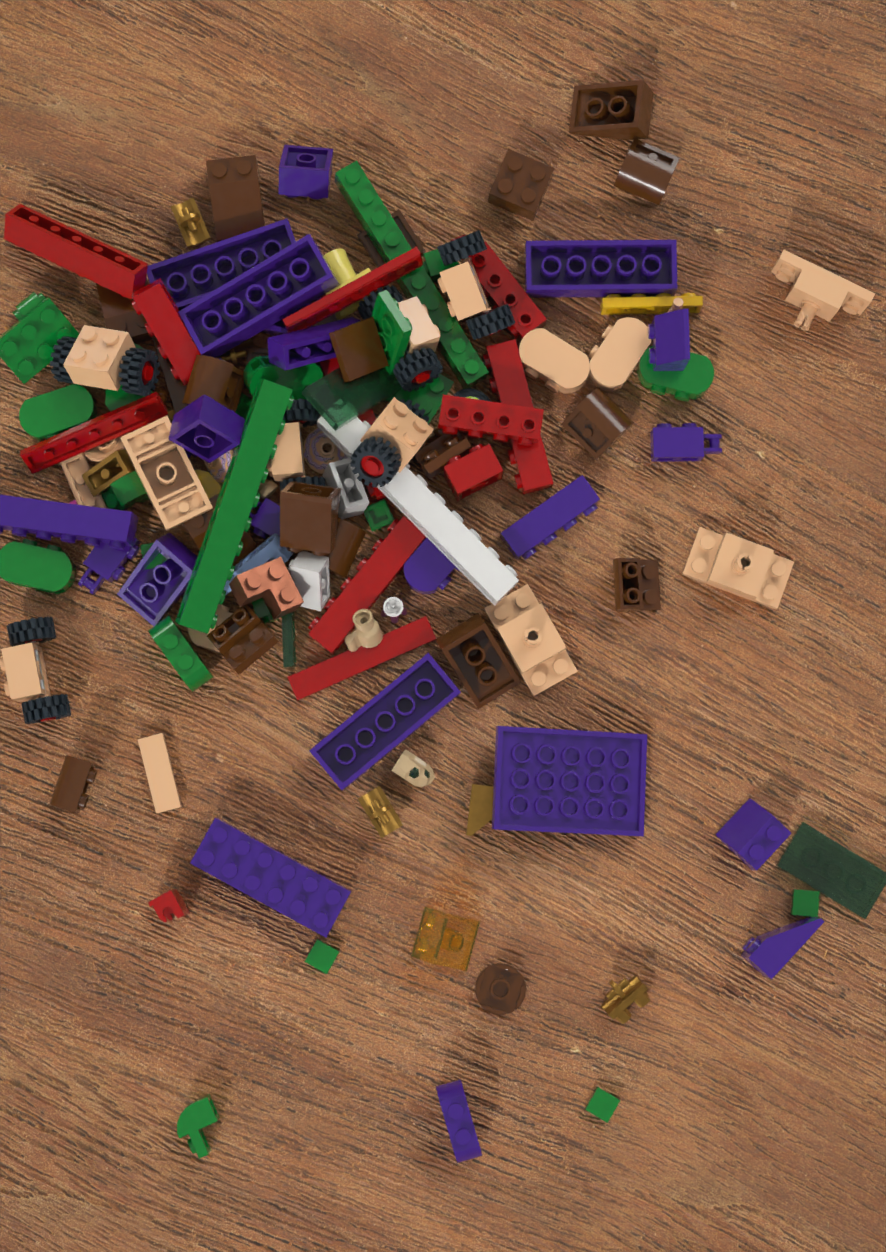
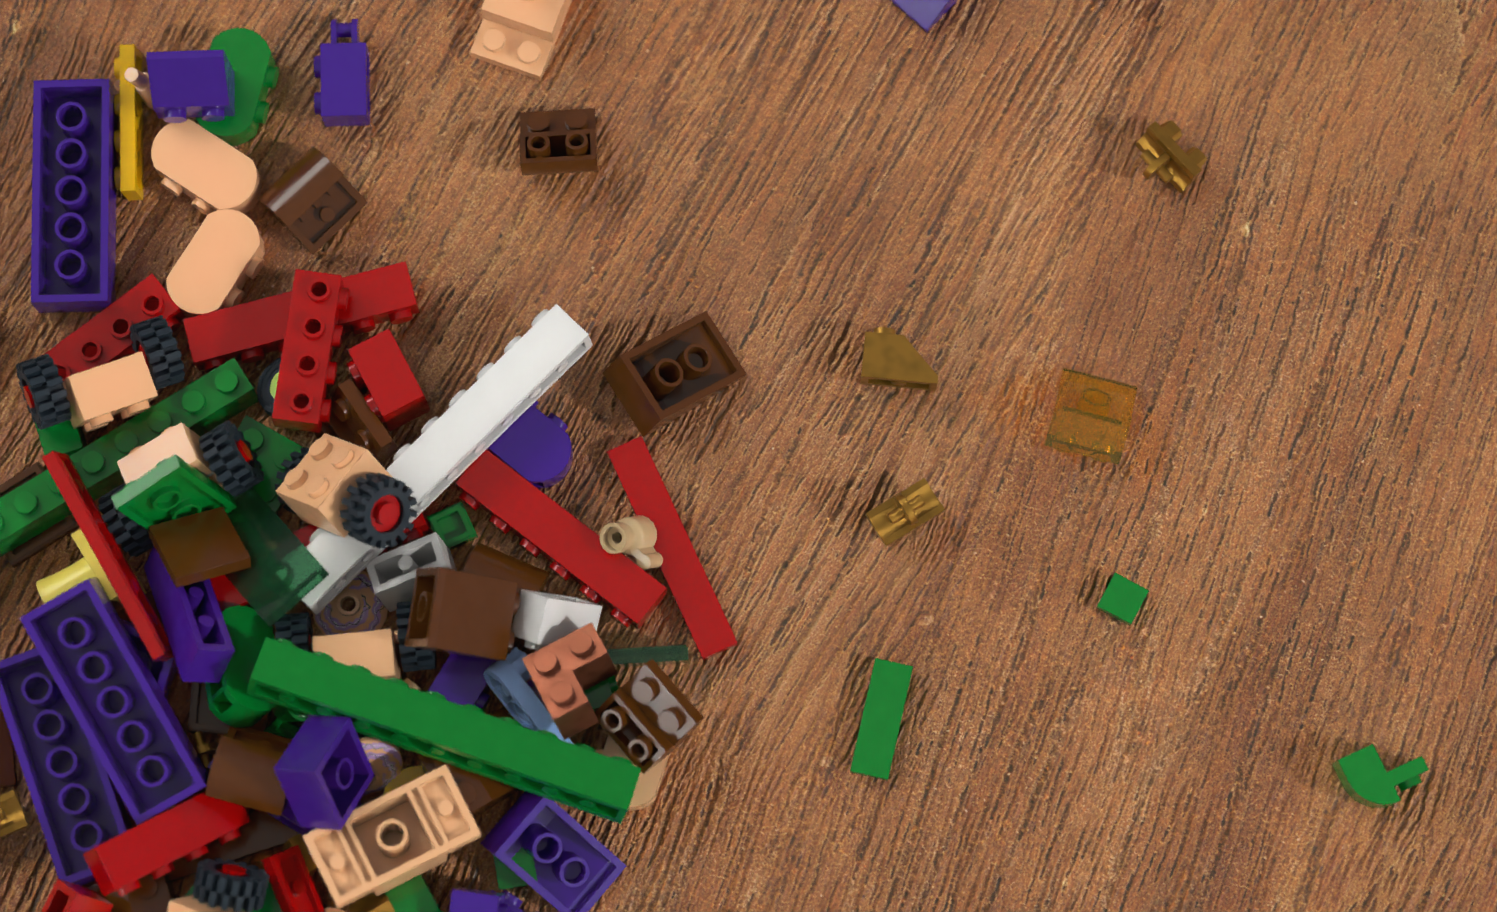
camera: 85 degrees left, 5 degrees down
light nougat tile [138,733,182,814] -> none
green brick [148,616,214,692] -> none
red hinge [148,889,190,922] -> none
dark purple brick [190,818,352,938] -> none
dark purple brick [309,653,461,791] -> none
white piece [381,597,407,624] -> none
tan rock [391,749,435,787] -> none
dark purple brick [436,1079,483,1163] -> none
reddish brown tile [475,963,526,1015] -> none
light nougat brick [484,584,578,697] -> none
dark purple plate [492,726,647,836] -> none
dark purple brick [500,475,600,561] -> none
green tile [585,1086,621,1123] -> none
none -> green tile [850,658,913,781]

